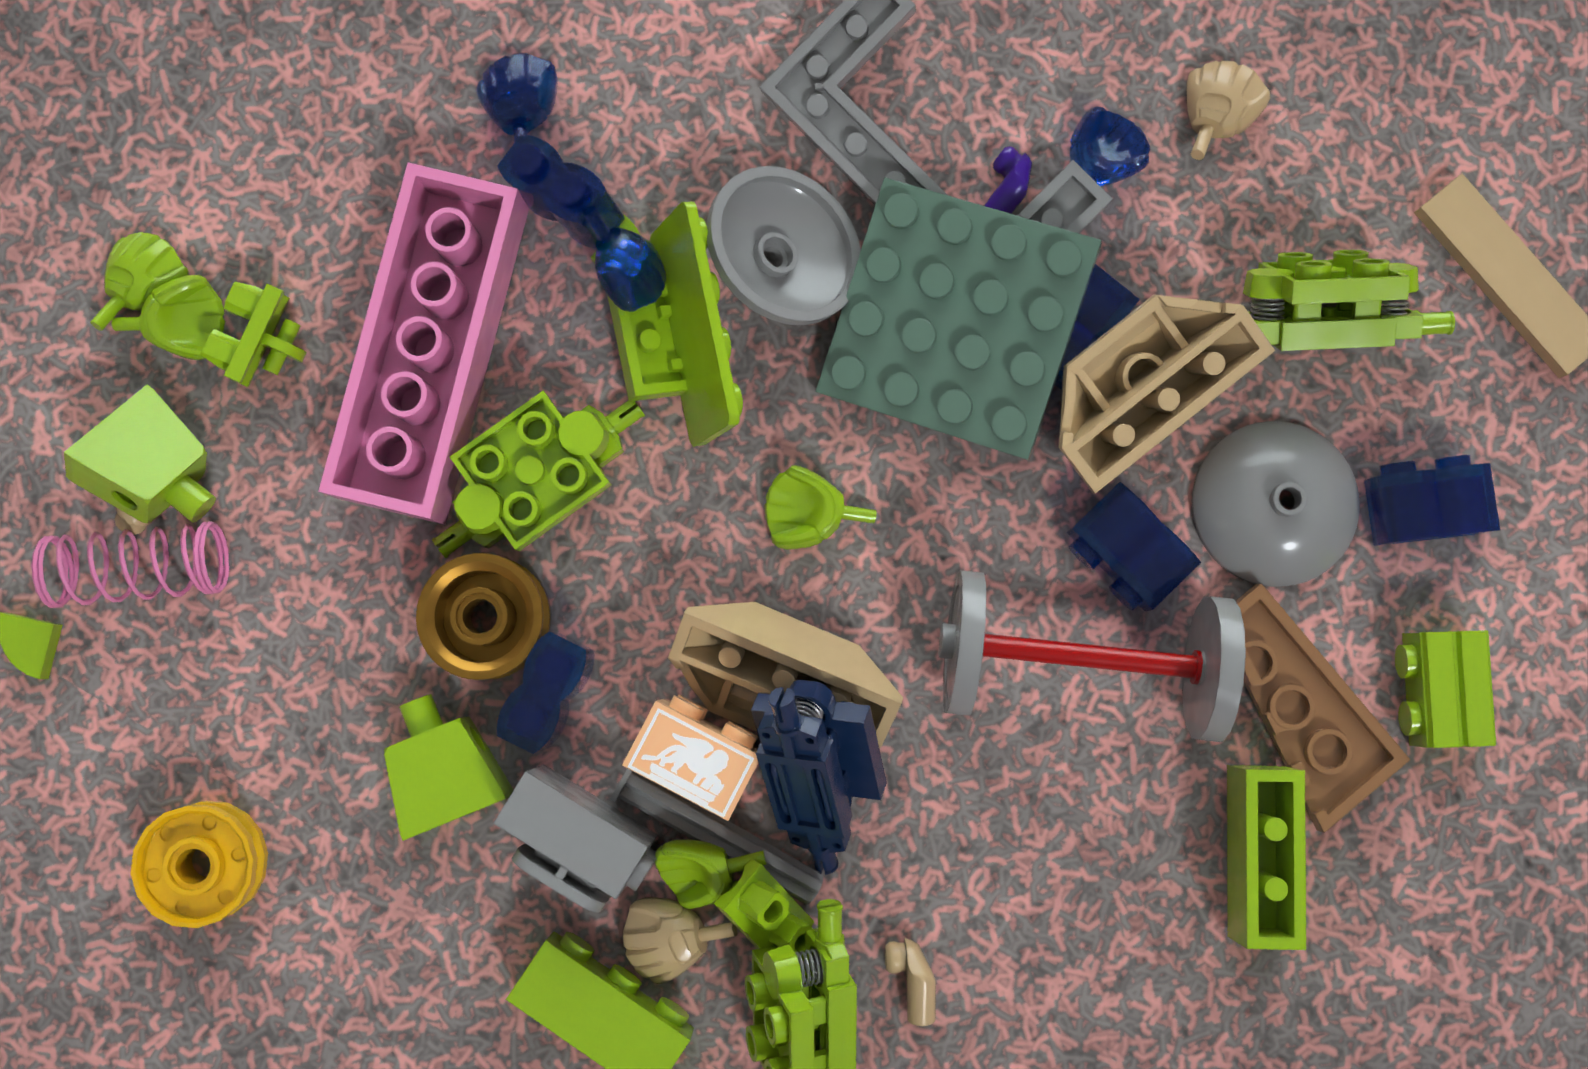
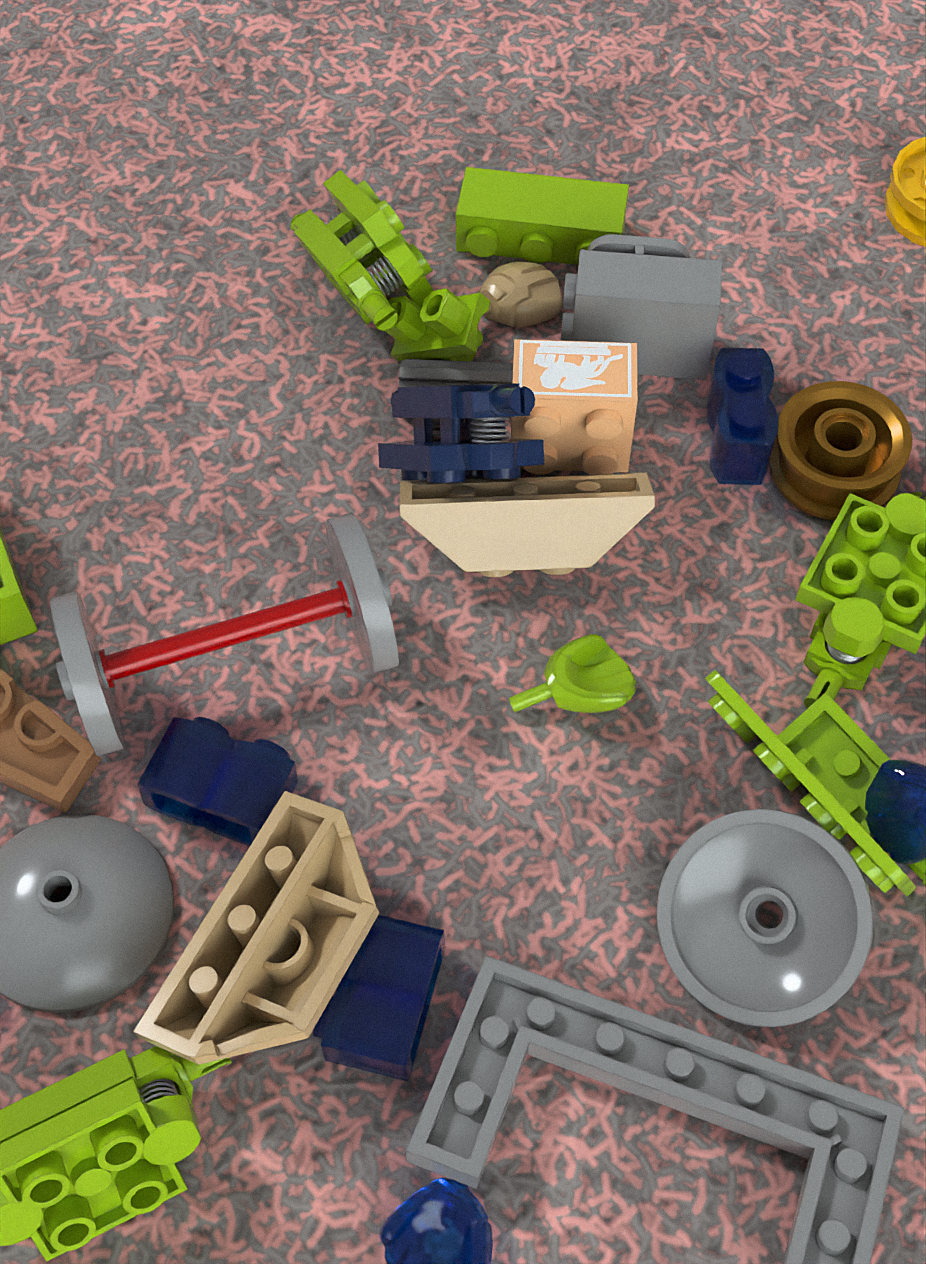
camera: 155 degrees right, 25 degrees down
lime torso [384,694,513,841] -> none
lime piece [655,839,767,909] -> none
sand green plate [815,177,1102,460] -> none
tan arm [885,938,936,1026] -> none
dark purple arm [984,146,1032,214] -> none

